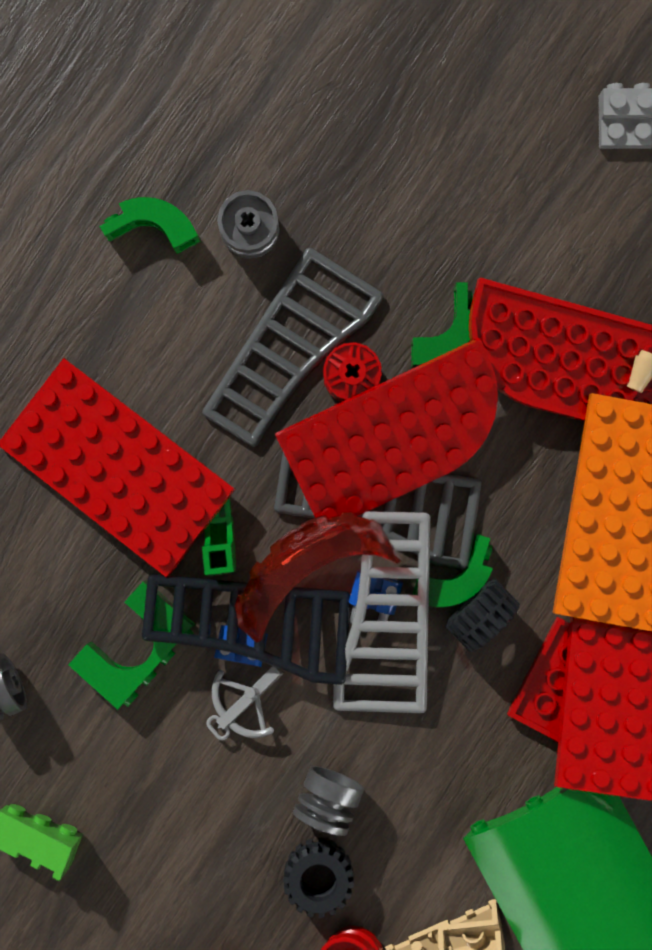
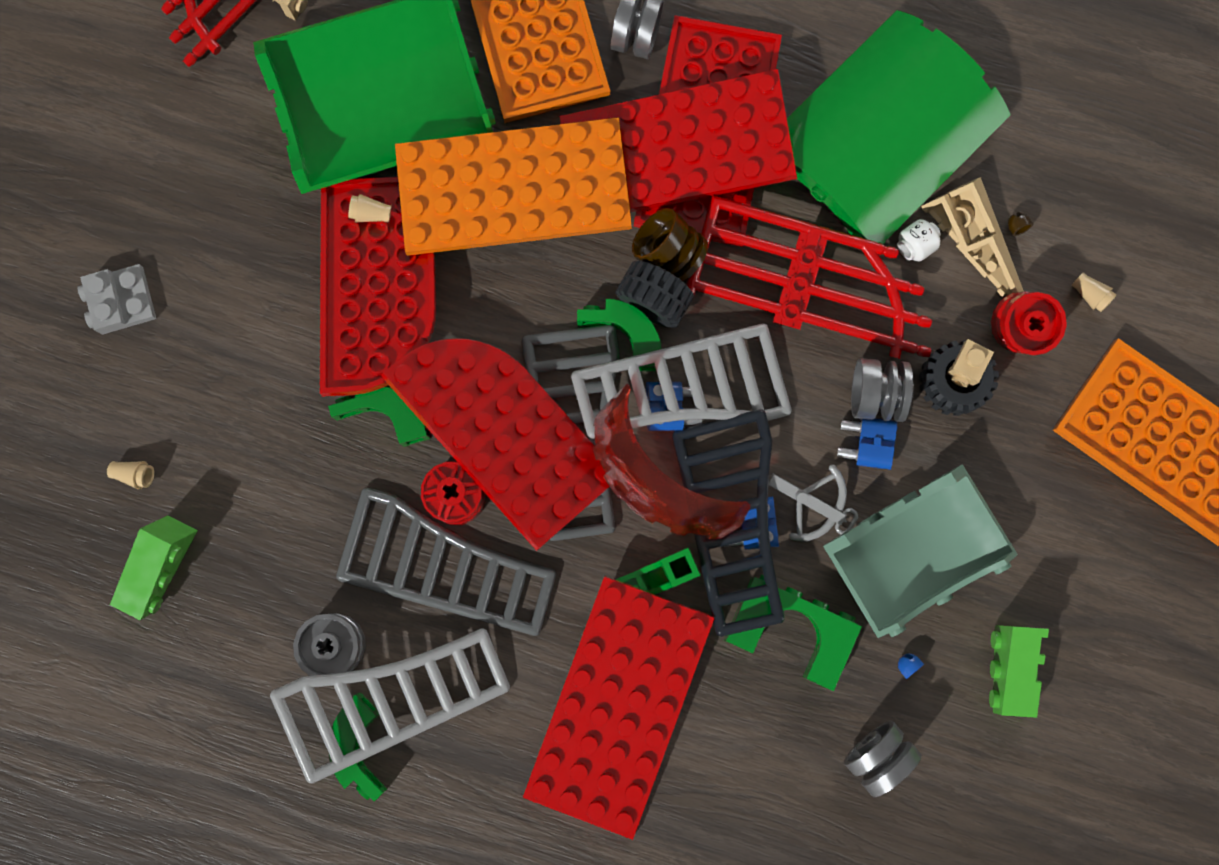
camera: 105 degrees left, 5 degrees down
none -> tan cone [107,461,154,489]
none -> bright green wedge [110,516,198,621]
none -> light grey bar [270,628,510,783]
none -> dark brown wheel [632,208,708,282]
none -> red piece [686,195,932,359]
none -> sand green panel [823,464,1018,638]
none -> blue piece [837,418,897,470]
none -> white head [897,219,941,262]
none -> blue hinge [898,653,924,679]
none -> tan bracket [946,339,994,388]

